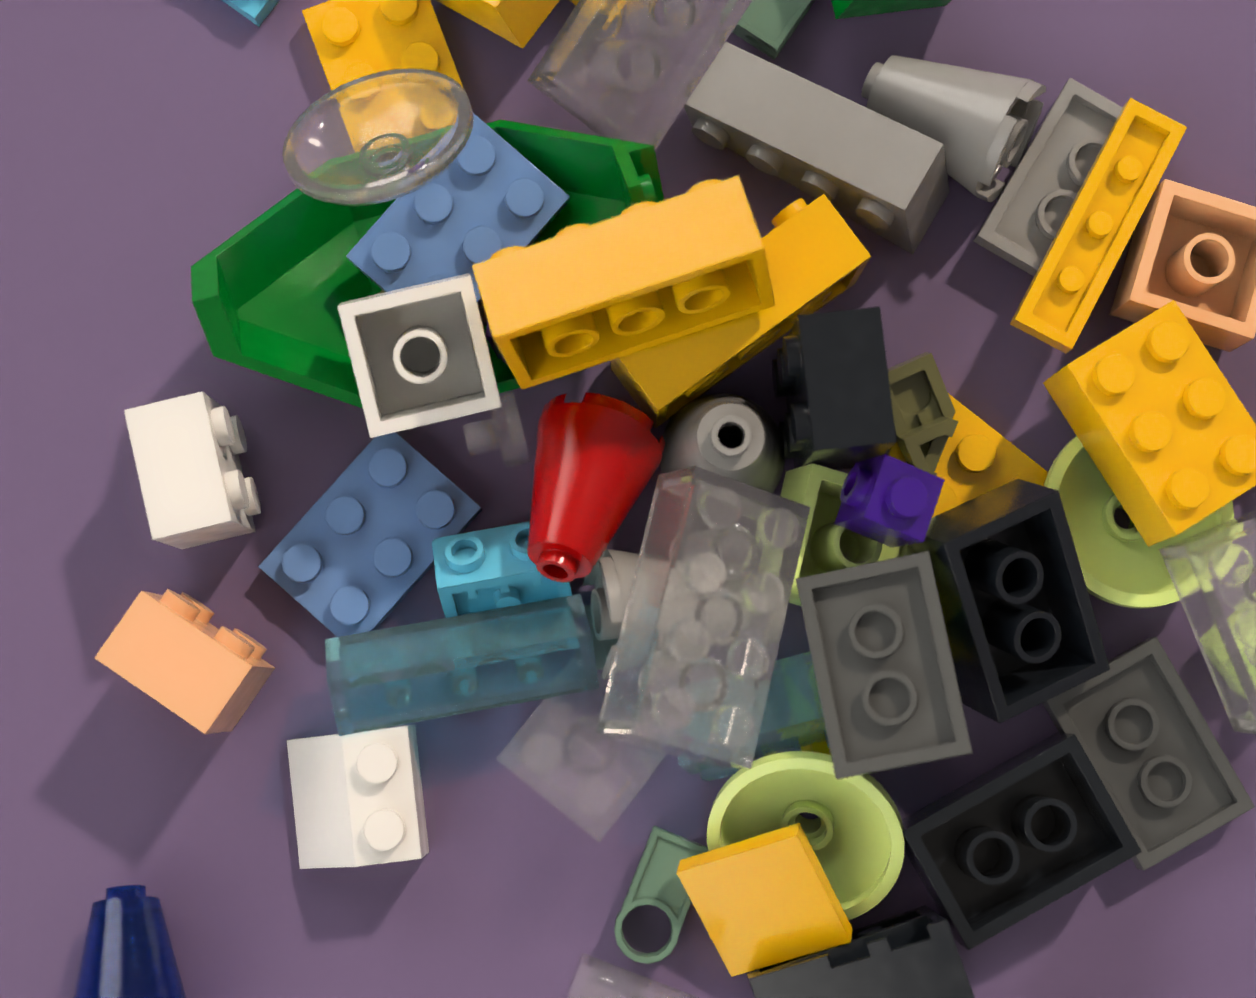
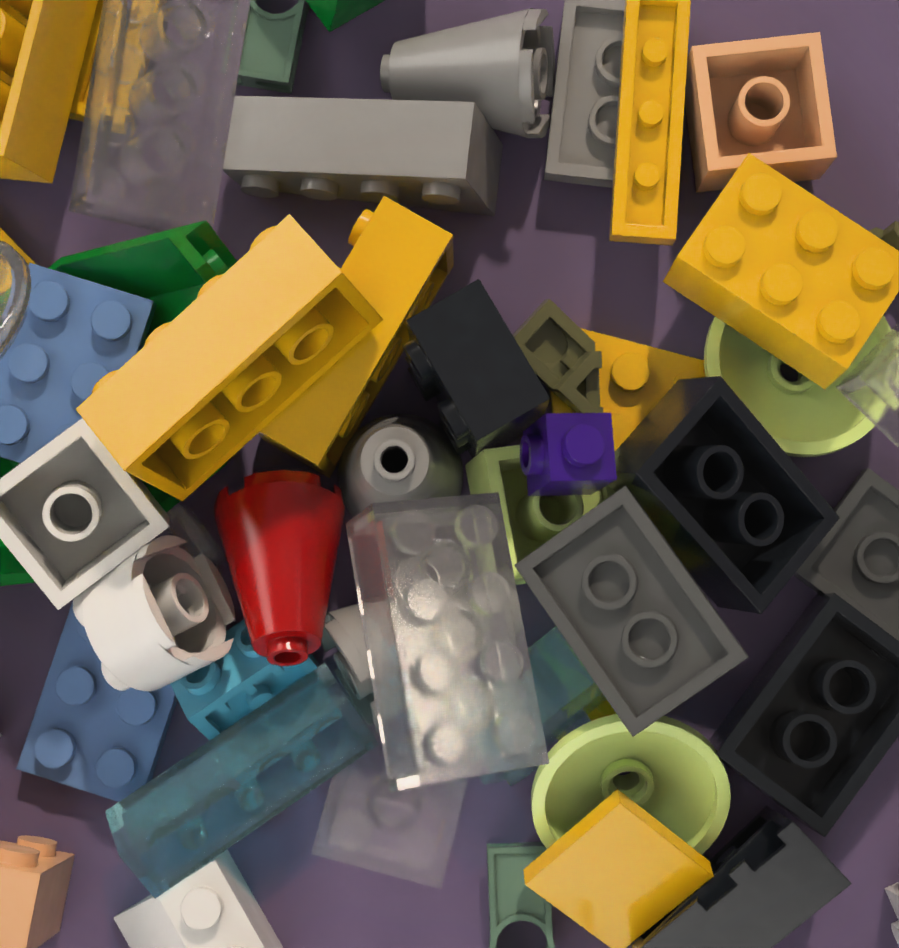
camera: 15 degrees left, 0 degrees up
none -> white brick [73,535,235,691]

